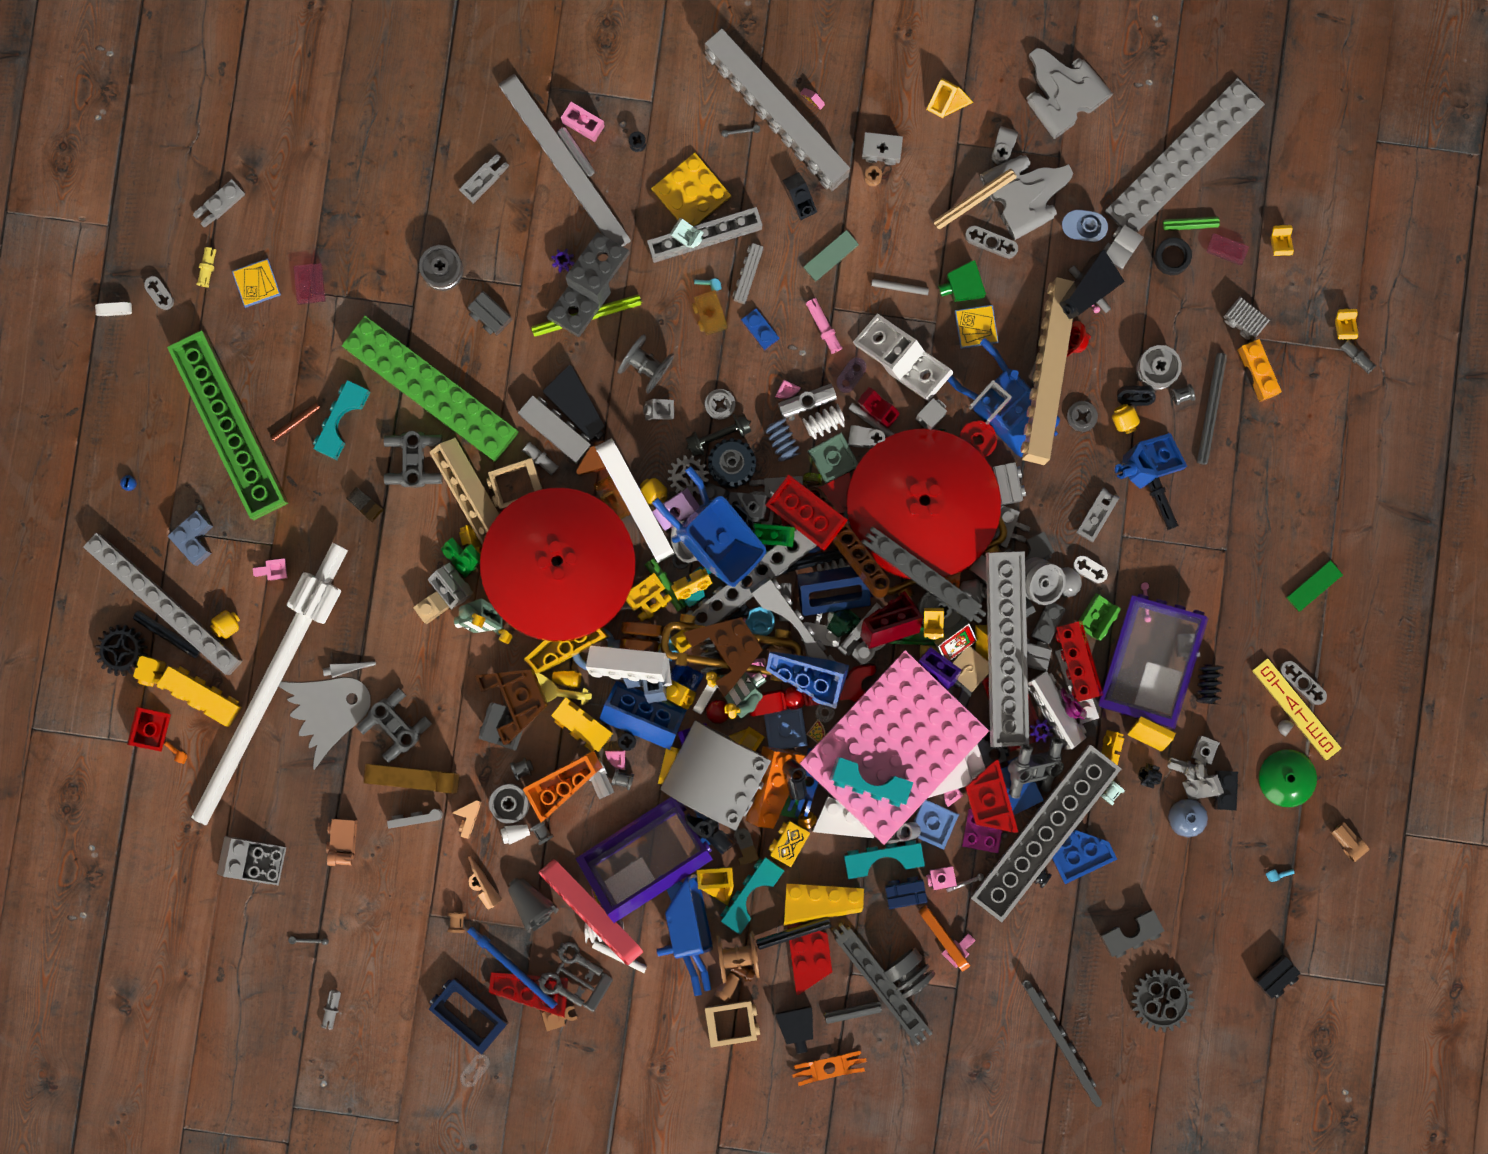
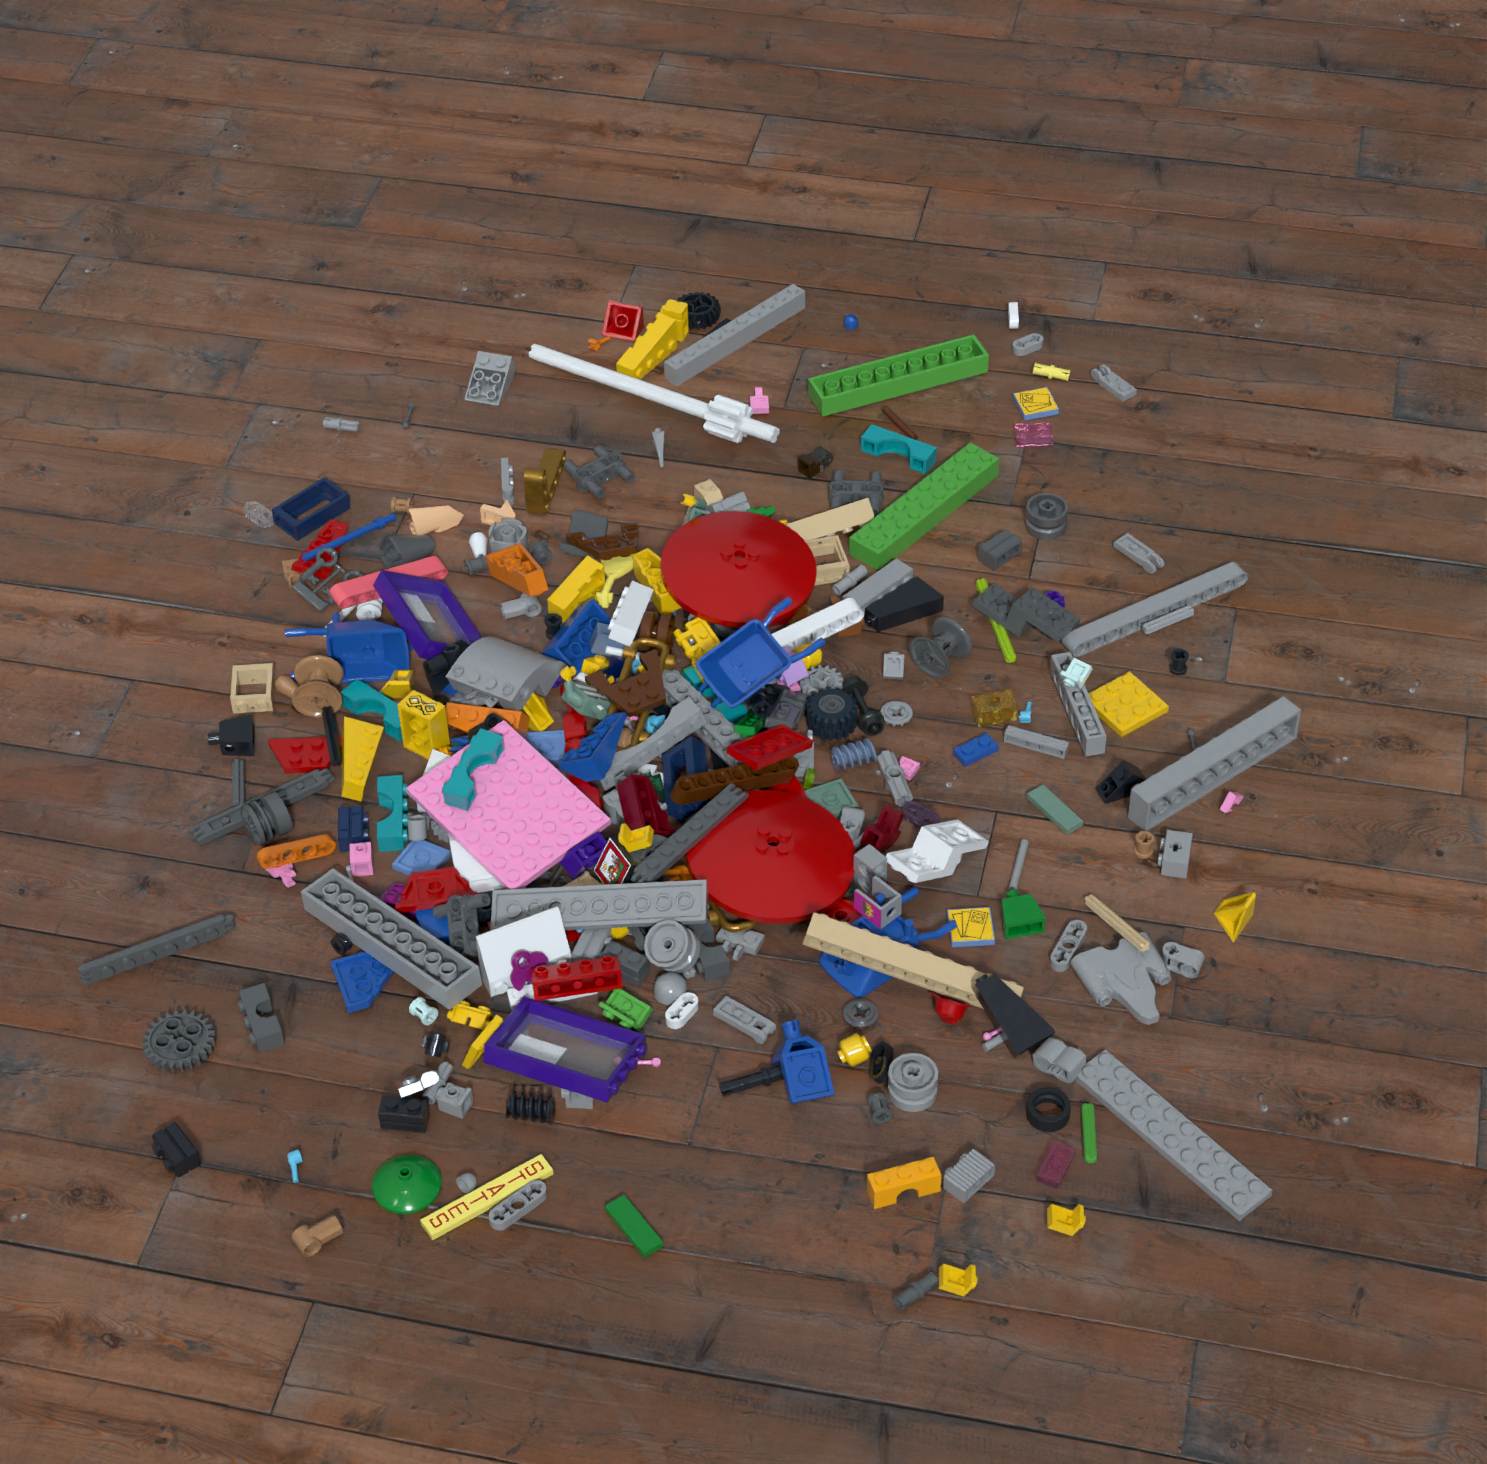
camera: 95 degrees right, 40 degrees down
sand blue brick [168,510,214,566] -> none
yellow head [210,610,240,639] -> none
light grey piece [279,678,371,770] -> none
nougat hinge [326,819,358,866] -> none
yellow cone [552,670,581,689] -> none
bright pink brick [561,102,605,142] -> none
bright pink tile [605,751,625,770] -> none
dark grey bush [611,769,635,790] -> none
orange piece [792,1051,867,1086] -> none
white piece [802,403,845,439] -> none
bright pink pin [805,298,842,354] -> none
light grey brick [992,462,1026,506] -> none
light grey rock [1026,48,1113,139] -> none
sand blue piece [1062,210,1108,242] -> none
sand blue cylinder [1168,799,1208,837] -> none
dark grey axle [1197,353,1227,465] -> none

